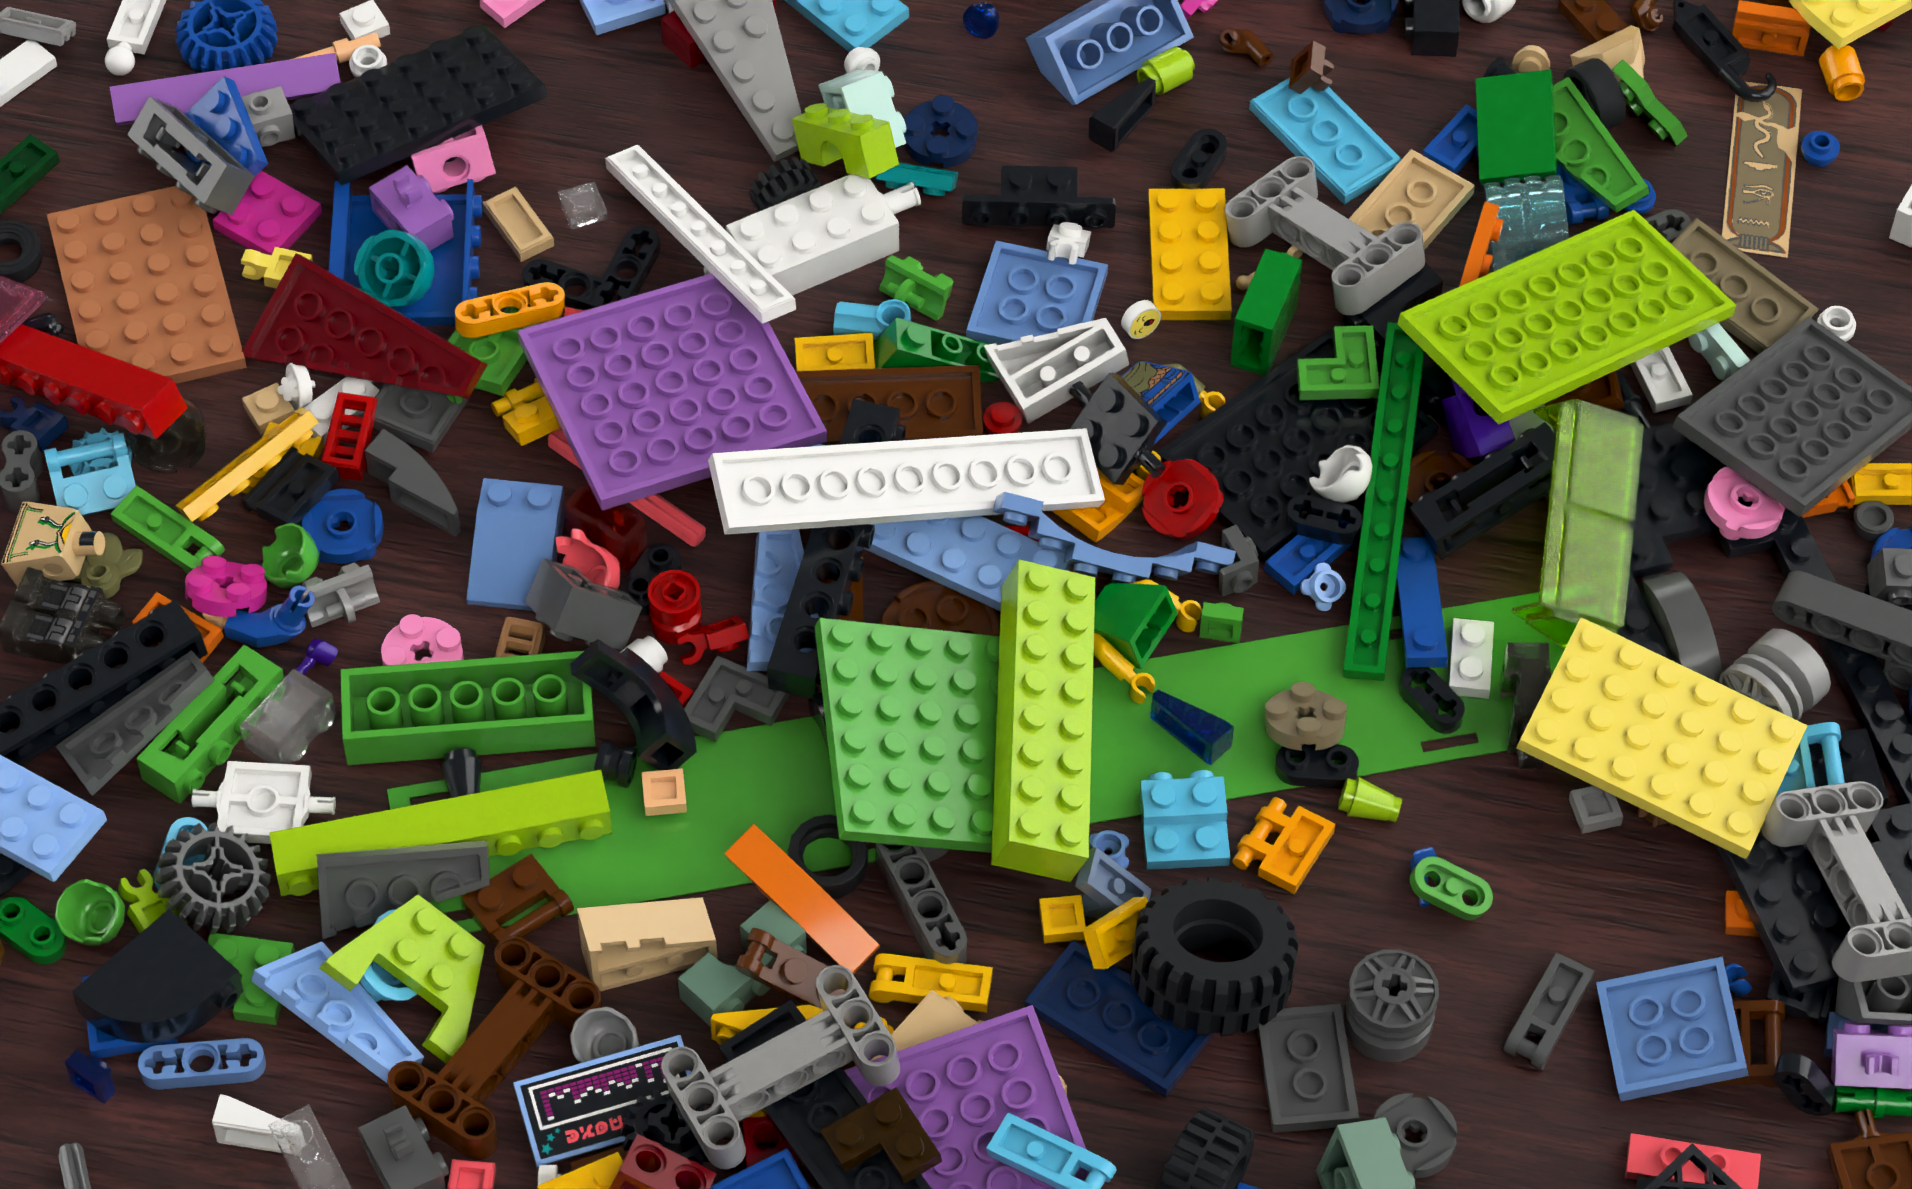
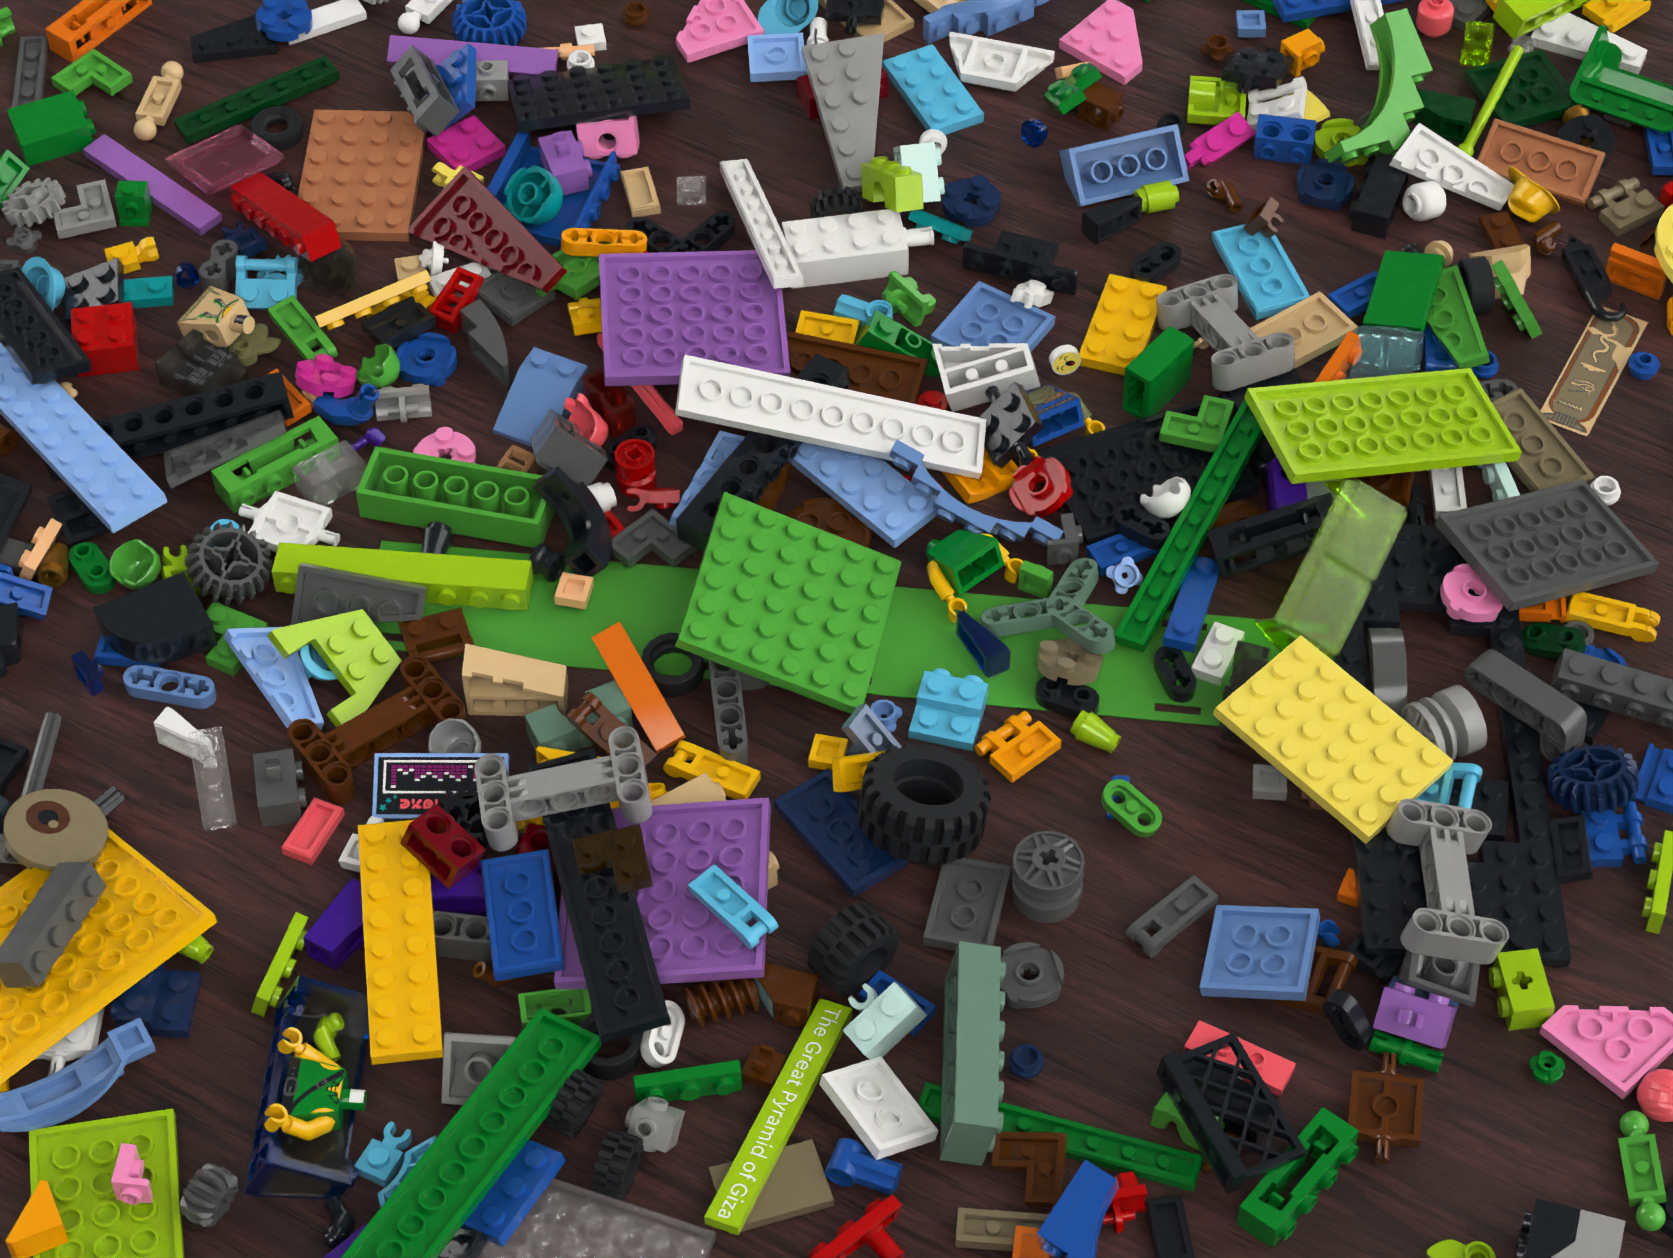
camera: 20 degrees right, 5 degrees down
lime brick [991,559,1095,882] -> none
none -> sand green piece [981,558,1115,654]
none -> dark green plate [1522,623,1586,660]

